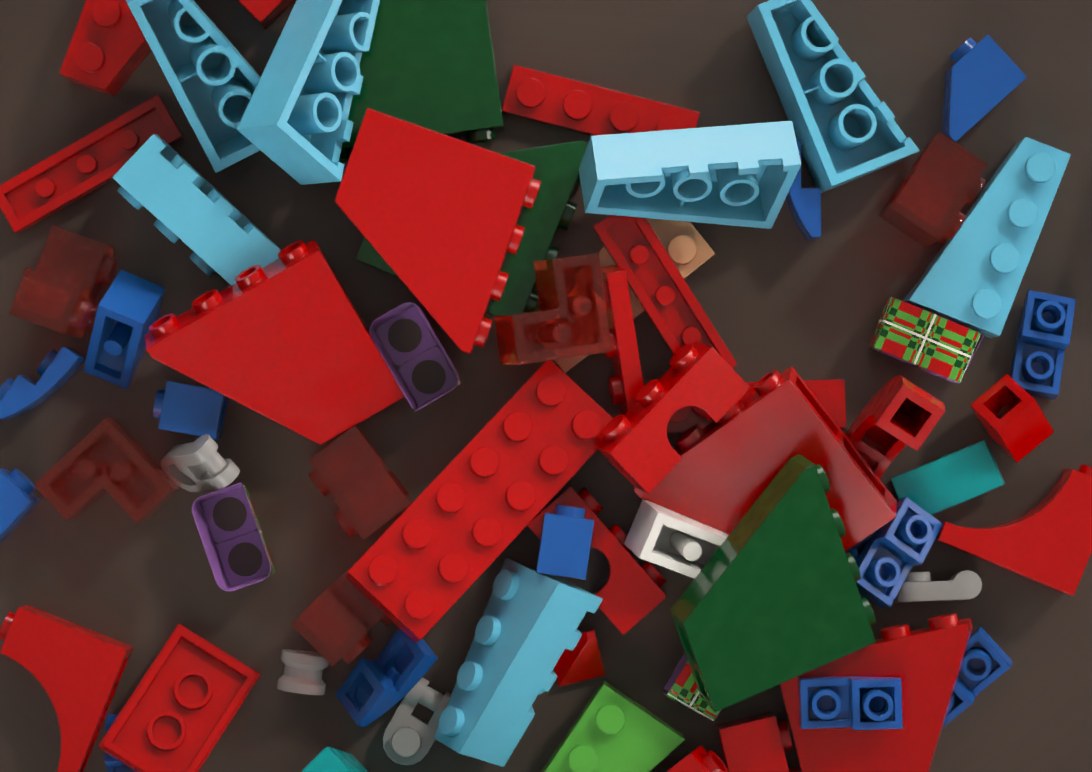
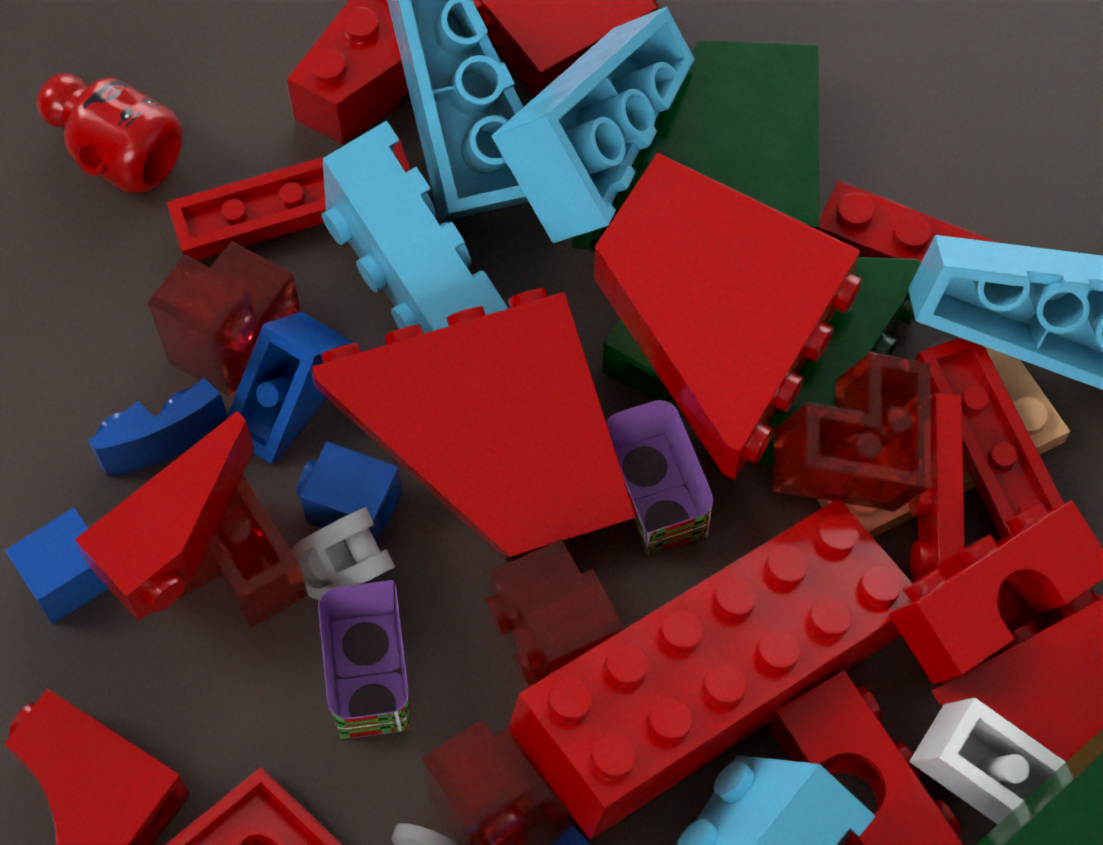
camera: 10 degrees right, 25 degrees down
blue brick [536,505,594,580] -> none
none -> red slope [75,411,254,621]

